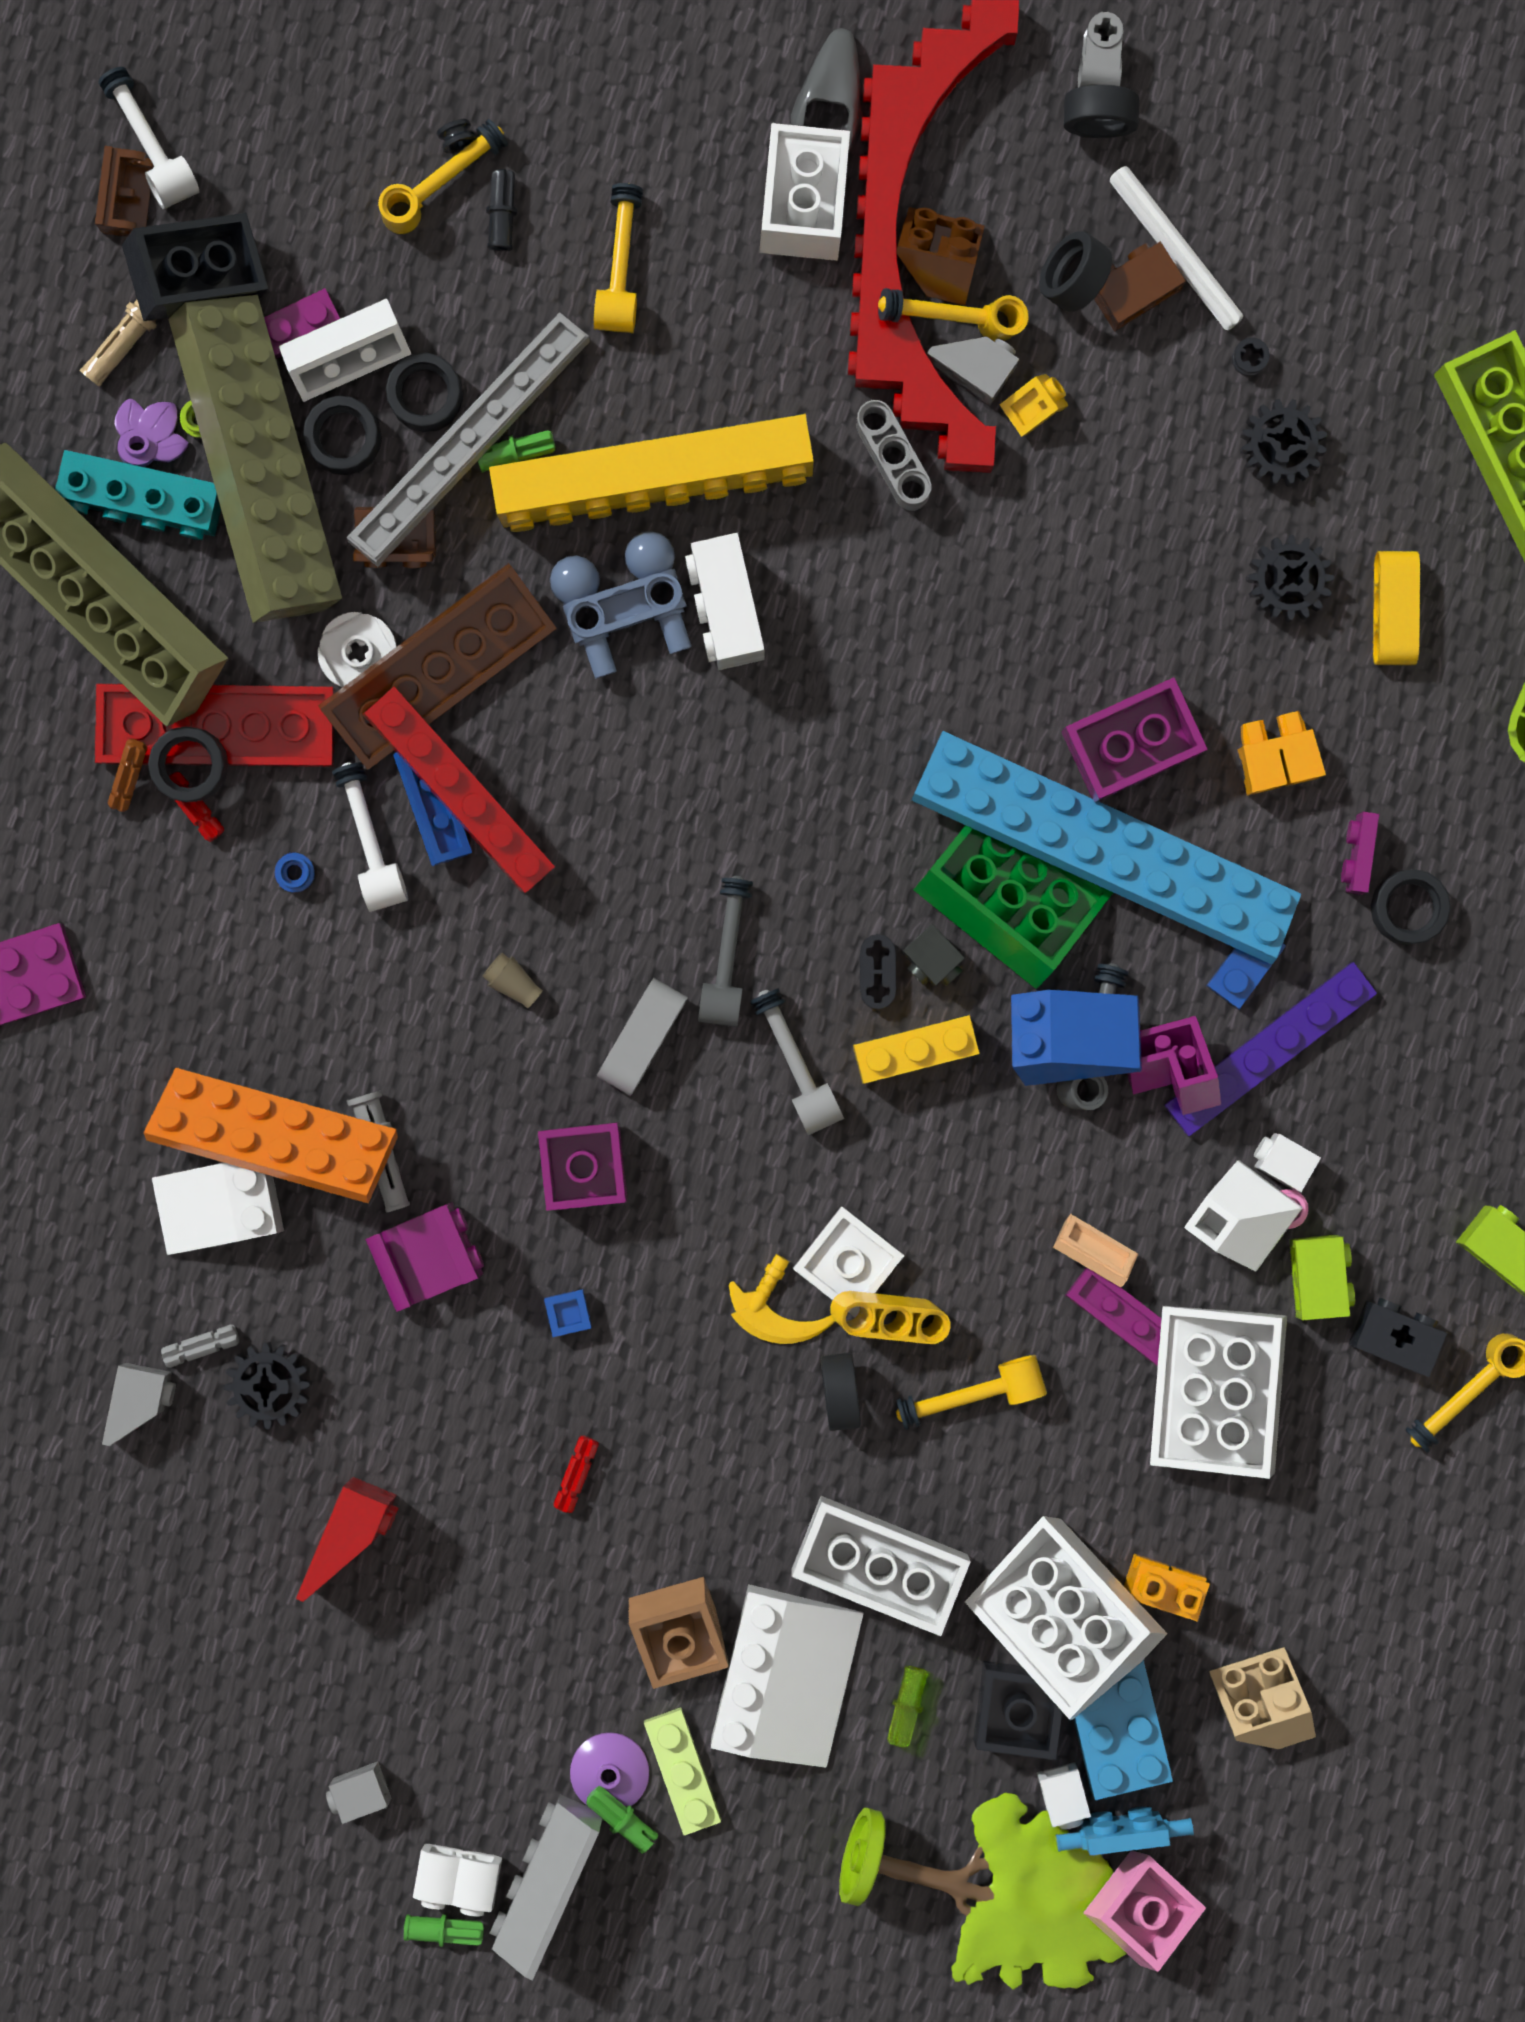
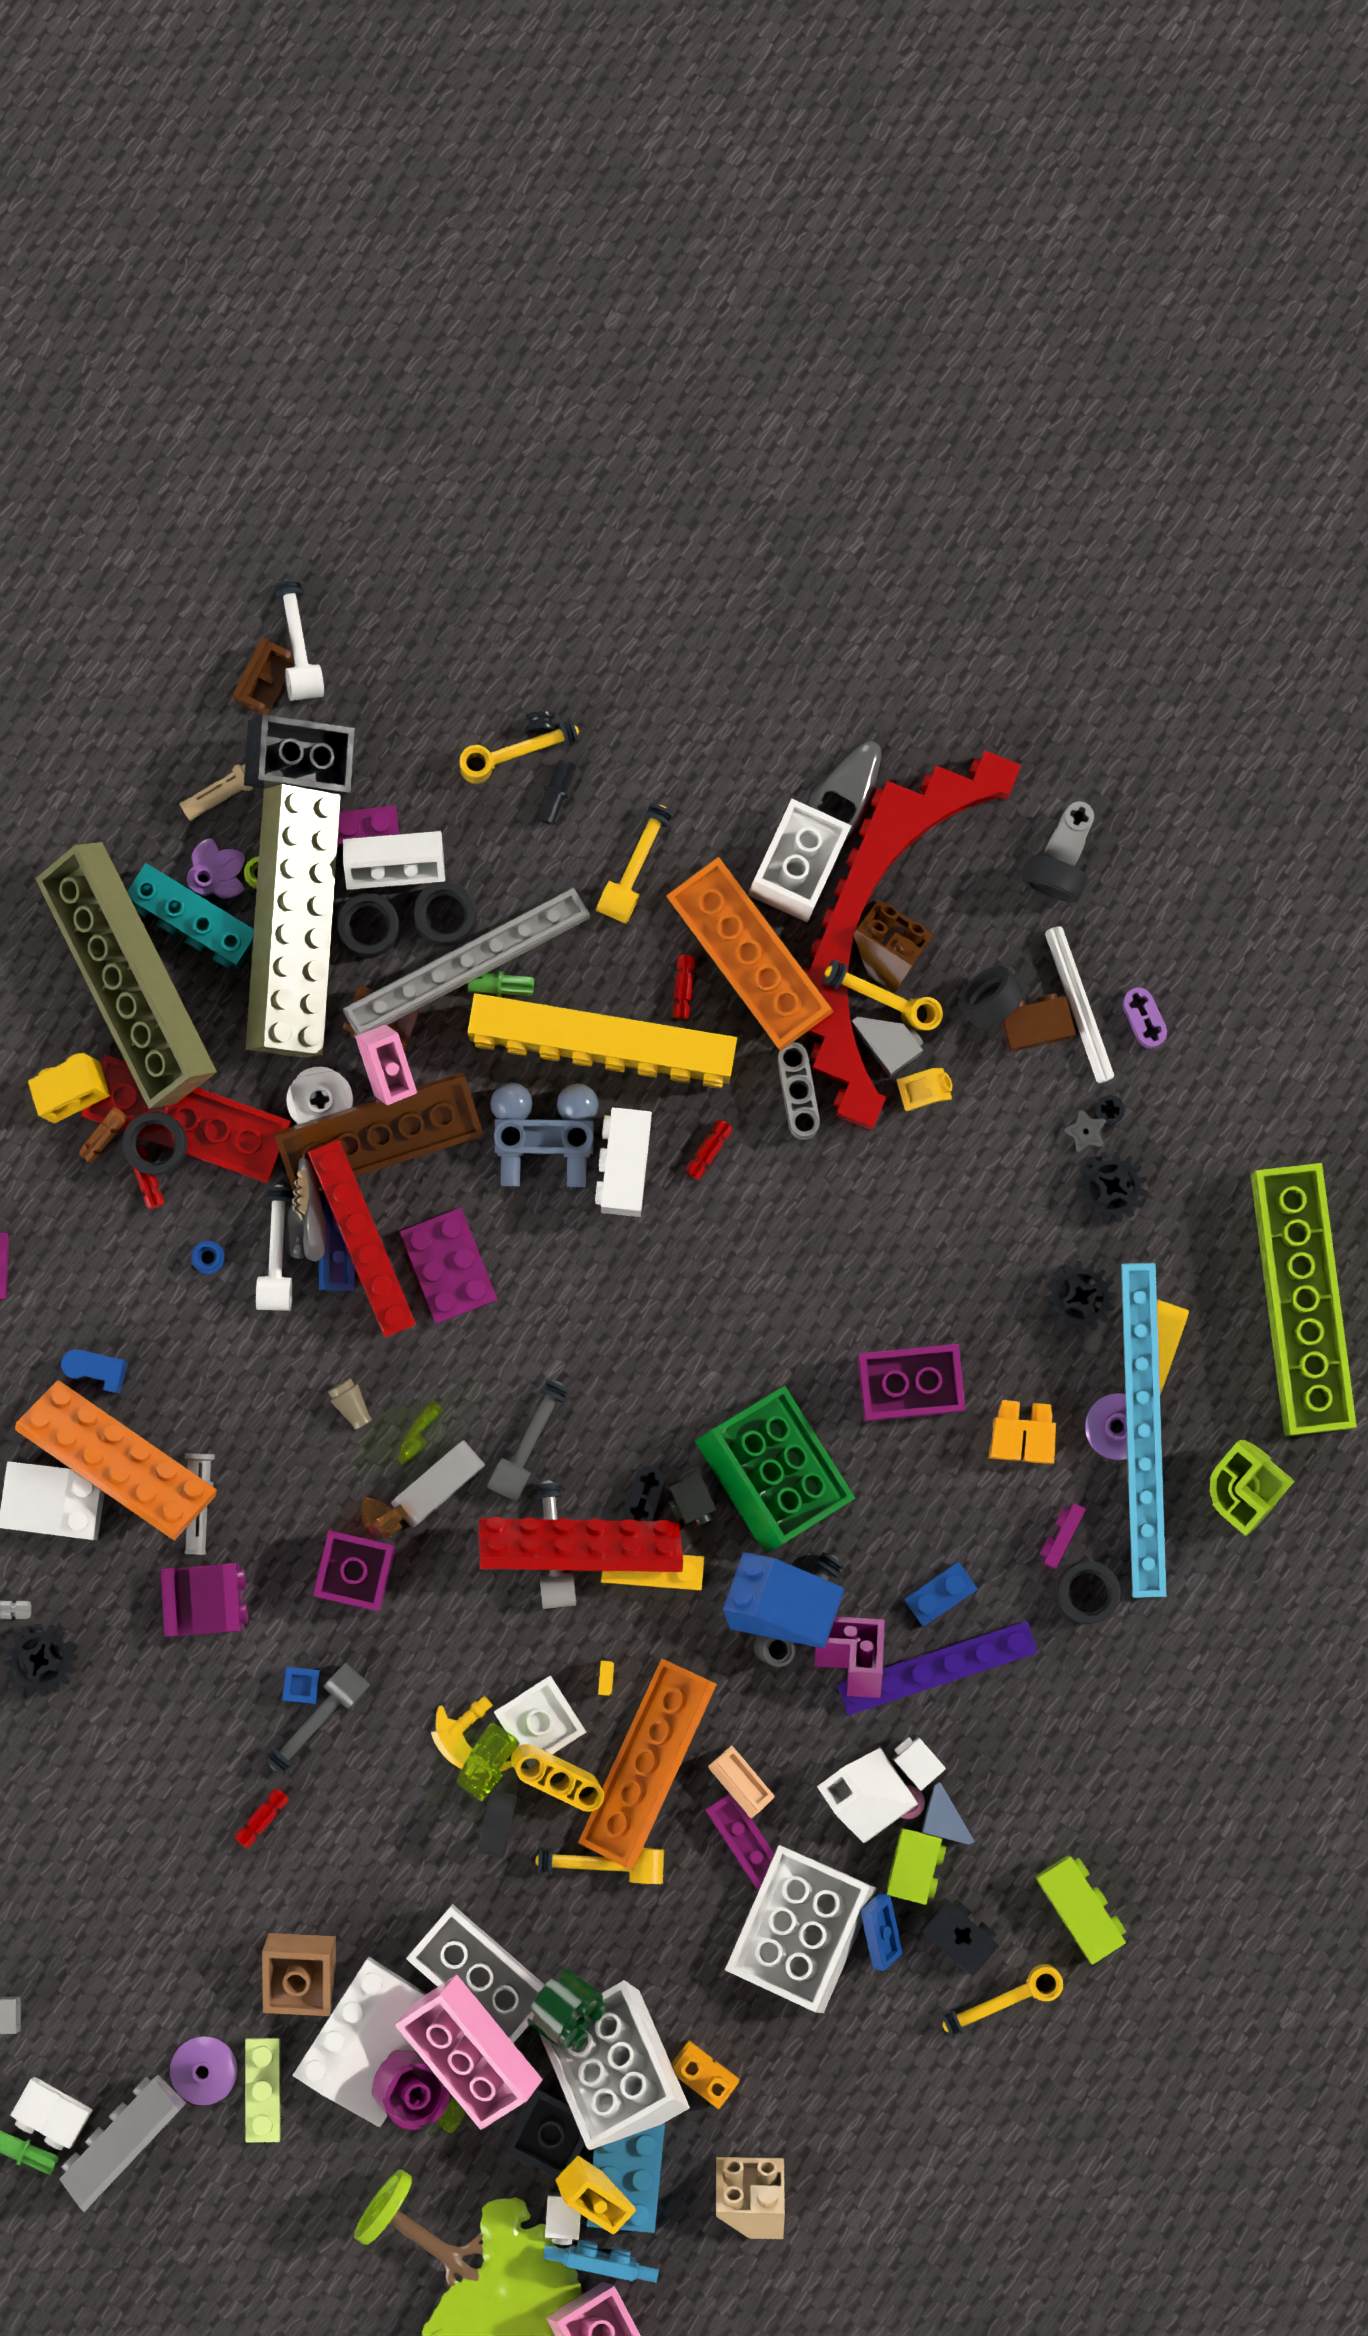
camera: 10 degrees right, 5 degrees down
red slope [296,1477,399,1602] -> none
bright green axle [586,1786,658,1854] -> none
dark azure plate [911,731,1301,964] -> none
none -> yellow brick [28,1053,110,1124]
none -> blue leg [61,1350,128,1394]
none -> dark grey piece [265,1662,371,1775]
none -> dark grey animal [285,1158,326,1262]
none -> bright pink brick [355,1024,417,1105]
none -> clear orange plate [361,1497,408,1540]
none -> magenta brick [372,2050,450,2130]
none -> bright pink brick [395,1975,543,2130]
none -> clear neon green slope [398,1400,445,1465]
none -> magenta plate [400,1208,497,1324]
none -> clear neon green slope [456,1722,520,1801]
none -> red plate [478,1517,683,1572]
none -> dark green brick [527,1969,607,2050]
none -> yellow slope [555,2156,636,2235]
none -> orange plate [578,1658,717,1870]
none -> yellow tile [598,1661,614,1695]
none -> orange plate [666,857,834,1051]
none -> red axle [672,955,695,1020]
none -> red axle [685,1119,733,1180]
none -> blue plate [860,1893,903,1971]
none -> sand blue slope [921,1781,974,1845]
none -> dark grey plate [1064,1110,1106,1152]
none -> medium lavender dish [1085,1393,1128,1460]
none -> medium azure plate [1121,1263,1166,1598]
none -> medium lavender beam [1122,988,1167,1049]

